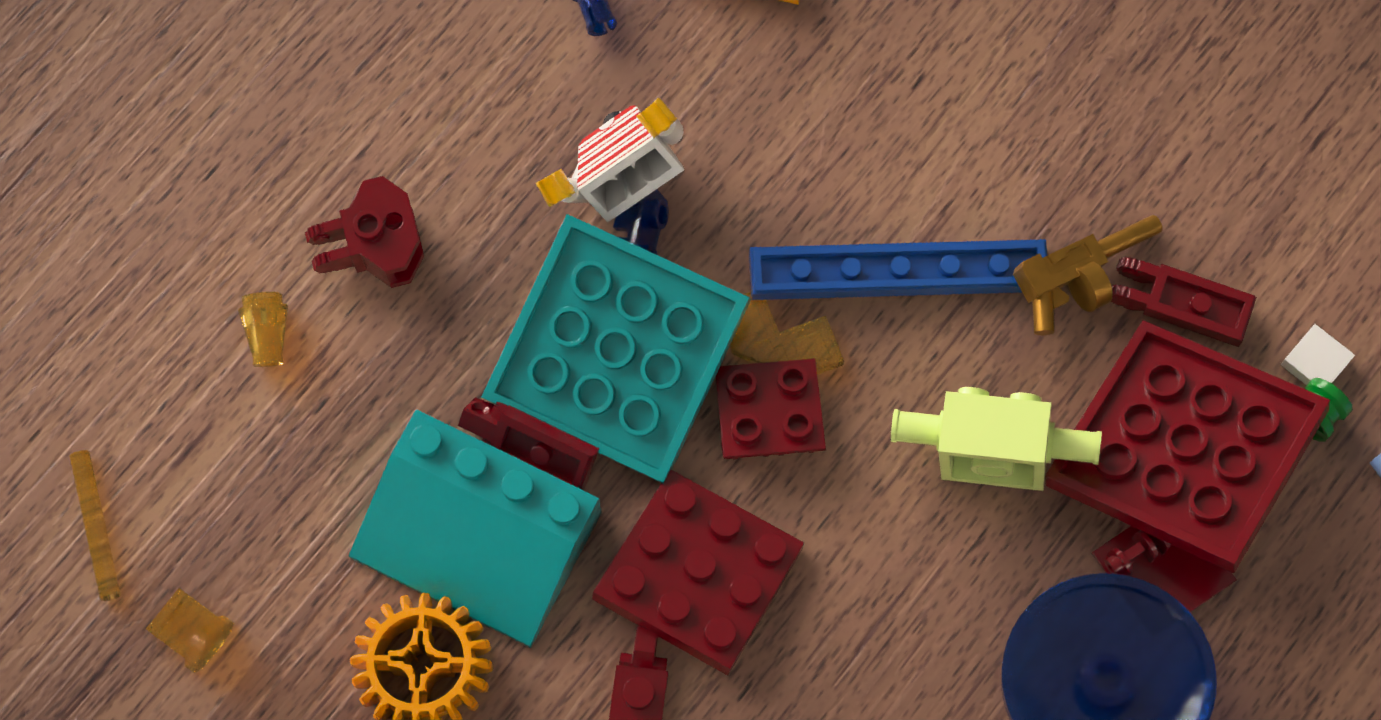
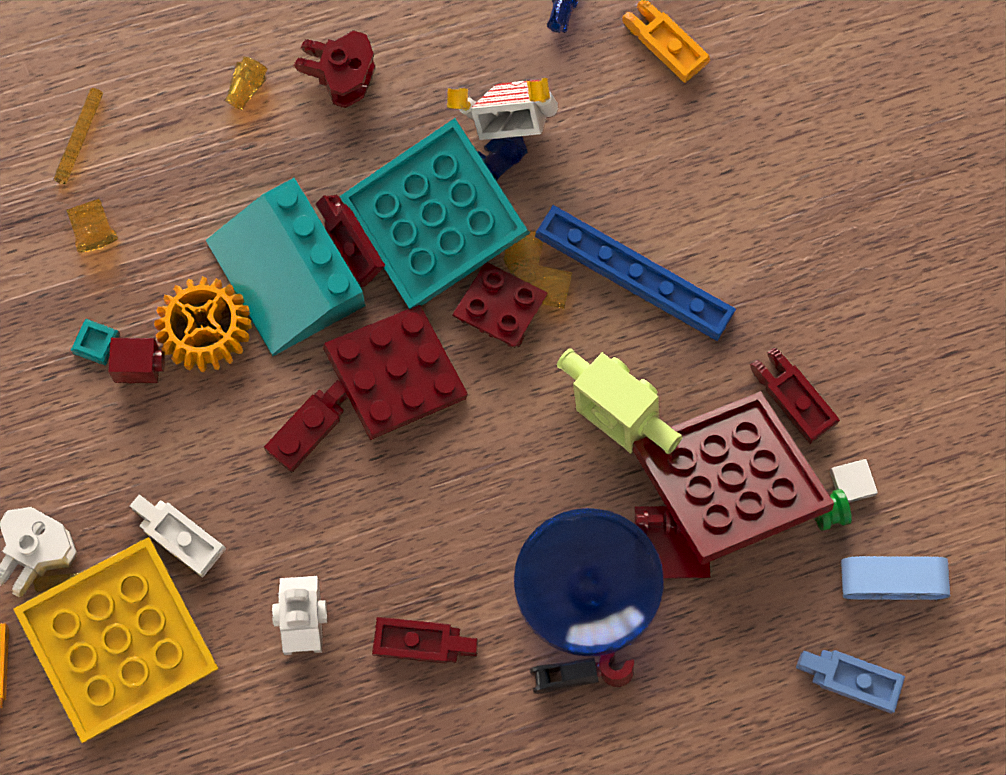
camera: 30 degrees right, 0 degrees up
pearl gold piece [1013,215,1163,336] -> none

